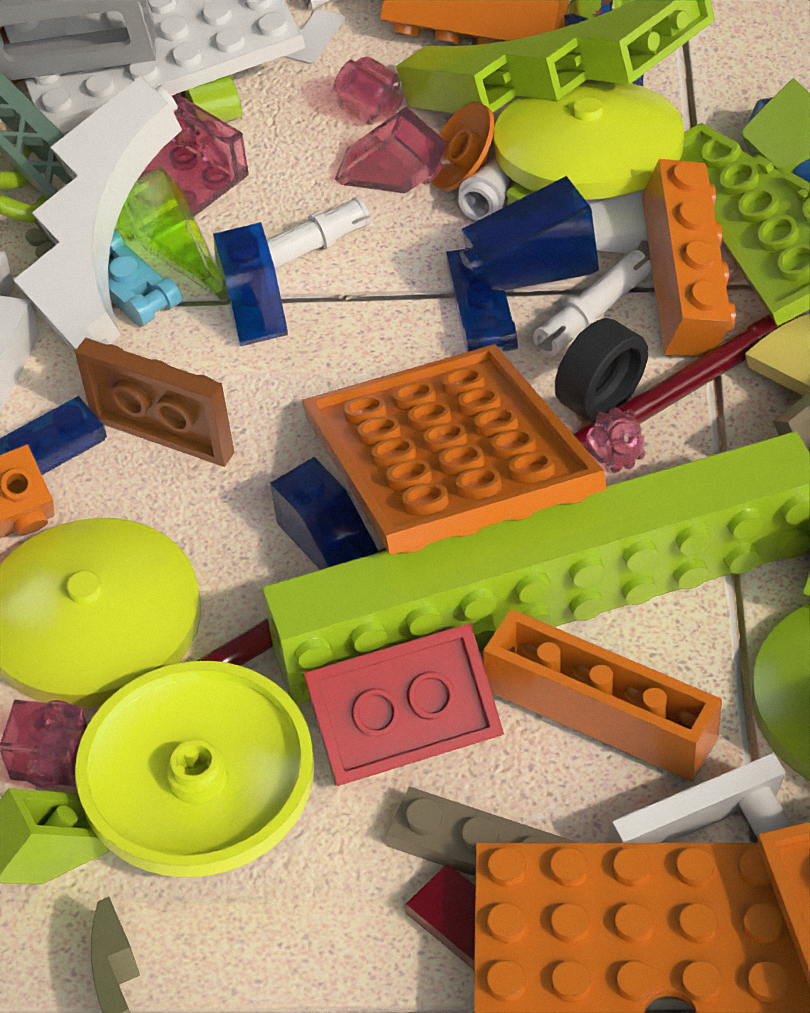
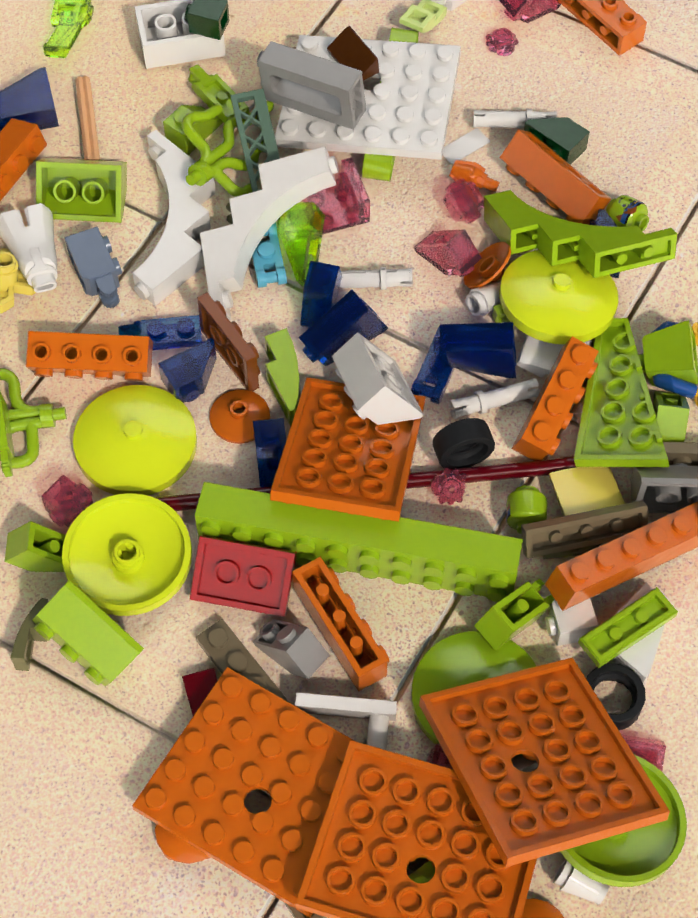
camera: 25 degrees right, 10 degrees up
none -> lime slope [32,580,144,687]
none -> clear blue slope [158,338,217,403]
none -> orange dish [209,390,270,444]
none -> light grey slope [253,619,329,679]
none -> lime slope [264,328,300,427]
none -> clear blue slope [298,289,388,366]
none -> white slope [332,332,424,425]
none -> orange piece [449,160,500,193]
none -> lime head [506,485,547,534]

